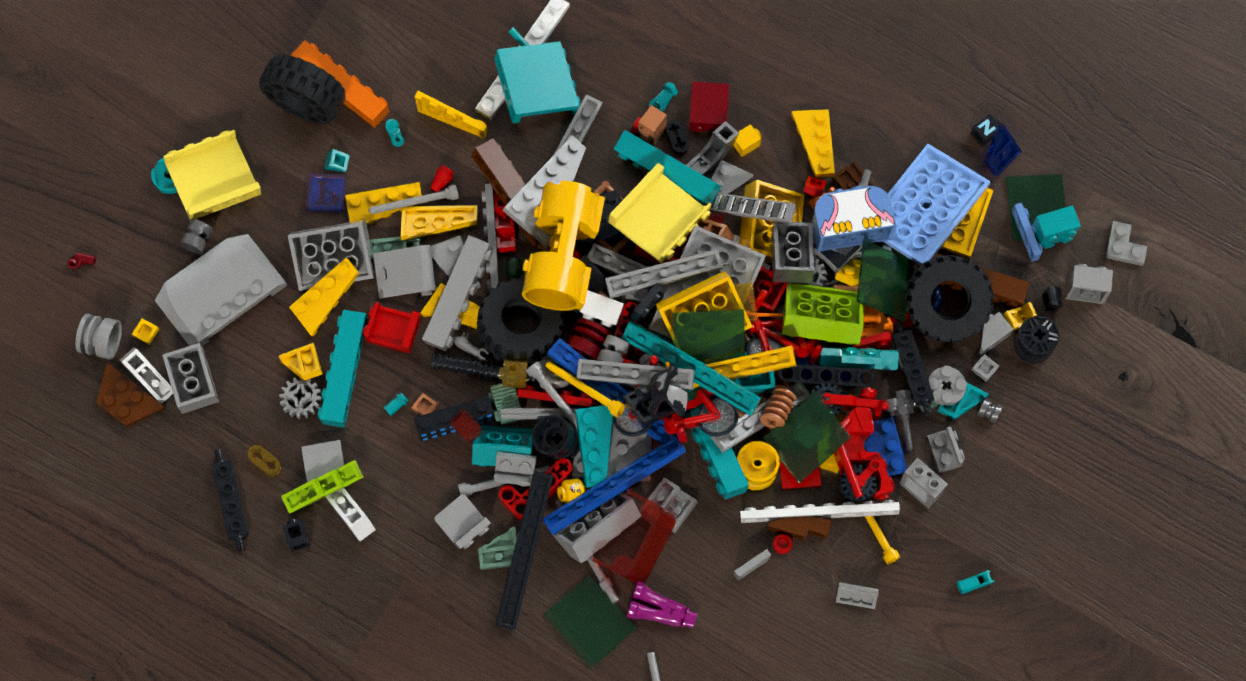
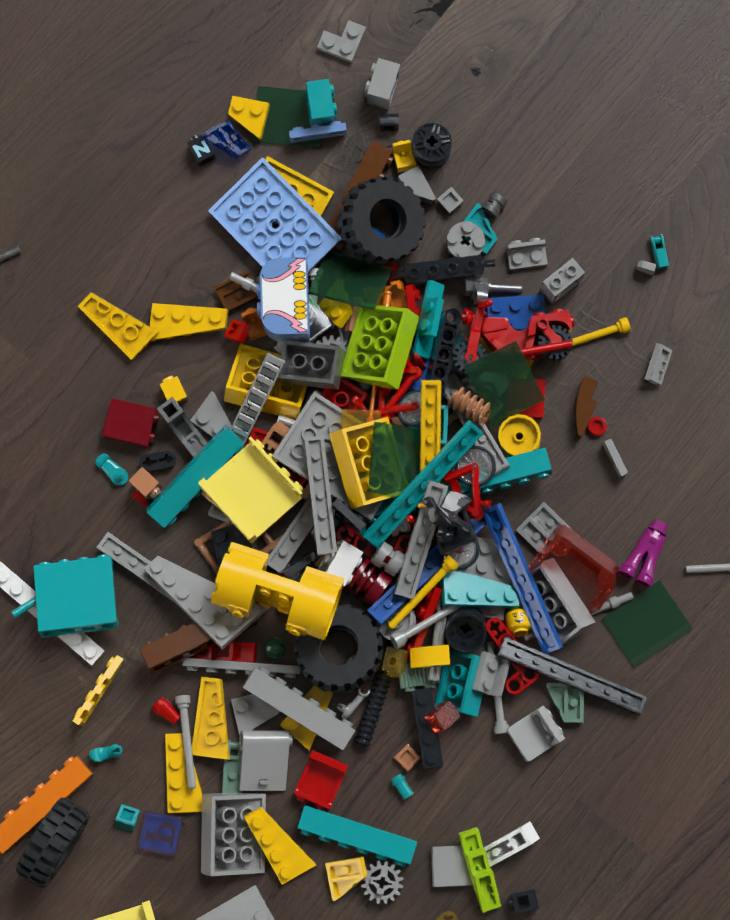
camera: 85 degrees left, 10 degrees up
white plate [740,500,900,523] -> none
none -> yellow wing [78,293,159,360]
none -> yellow wing [228,96,270,140]
none -> yellow slope [410,645,450,669]
none -> light grey tile [636,260,656,276]

